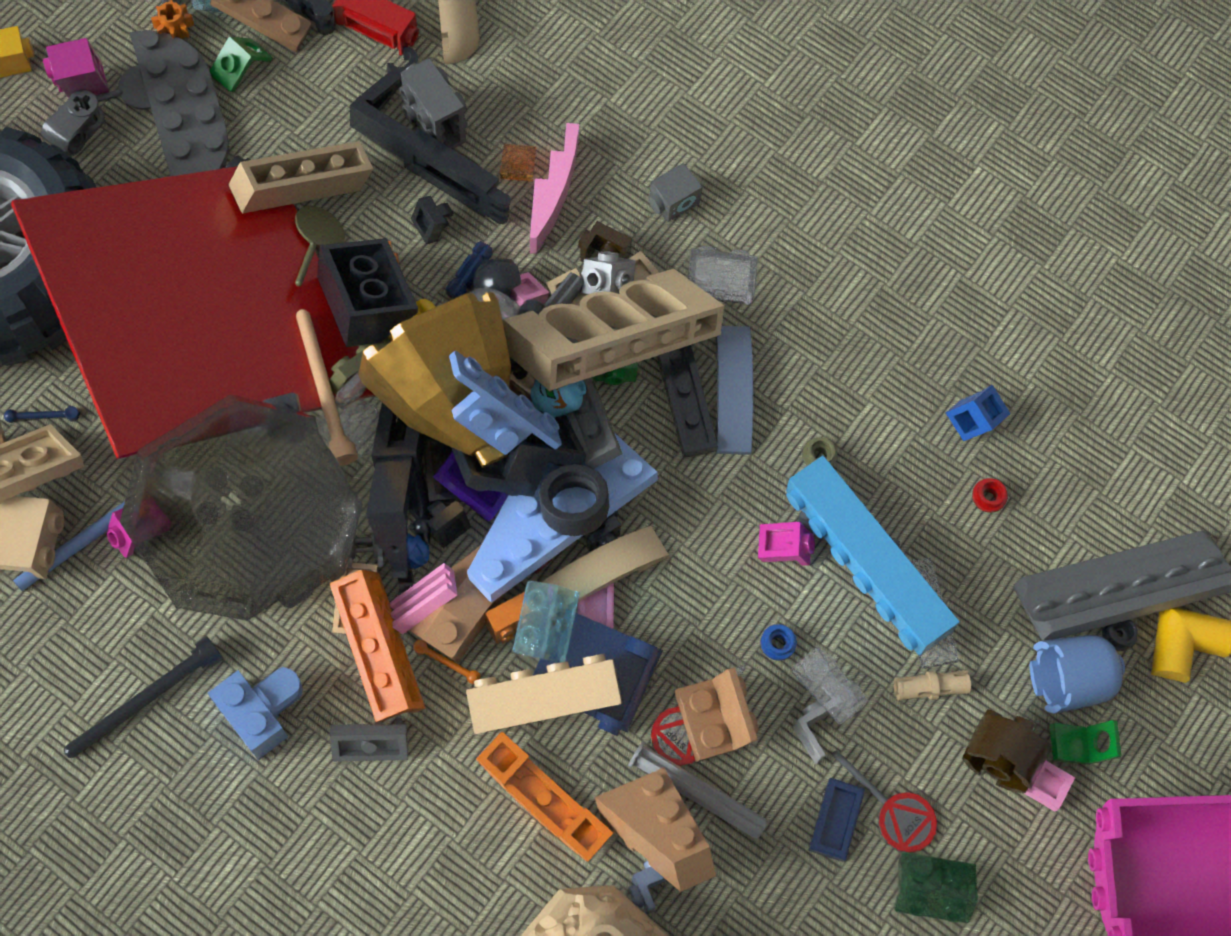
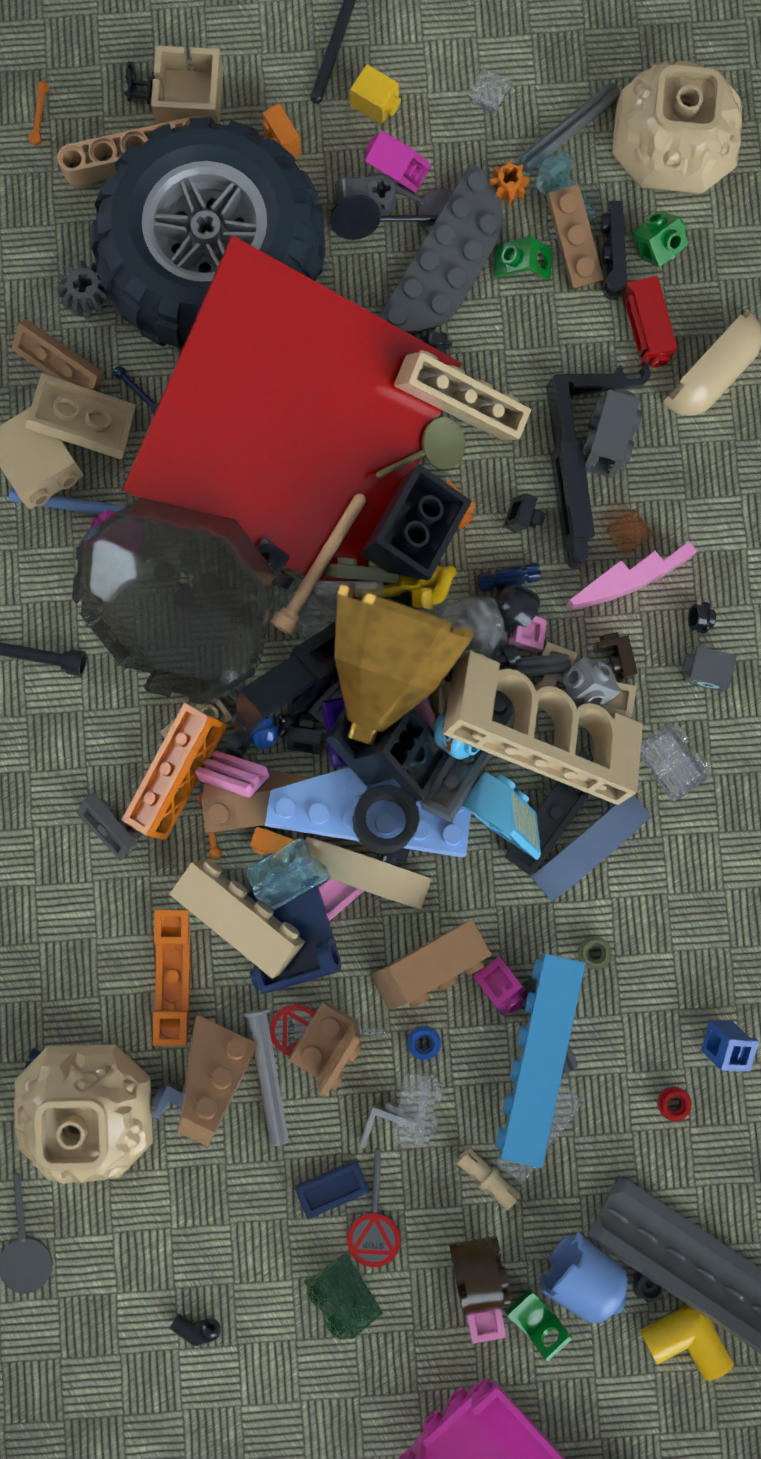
camera: 55 degrees right, 15 degrees up
medium blue brick [207,667,303,760] -> none
medium blue bracket [449,350,562,455] -> none
none -> black piece [330,195,438,240]
none -> medium nougat wedge [370,919,492,1009]
none -> medium azure slope [462,772,541,860]
none -> black plate [688,602,716,634]

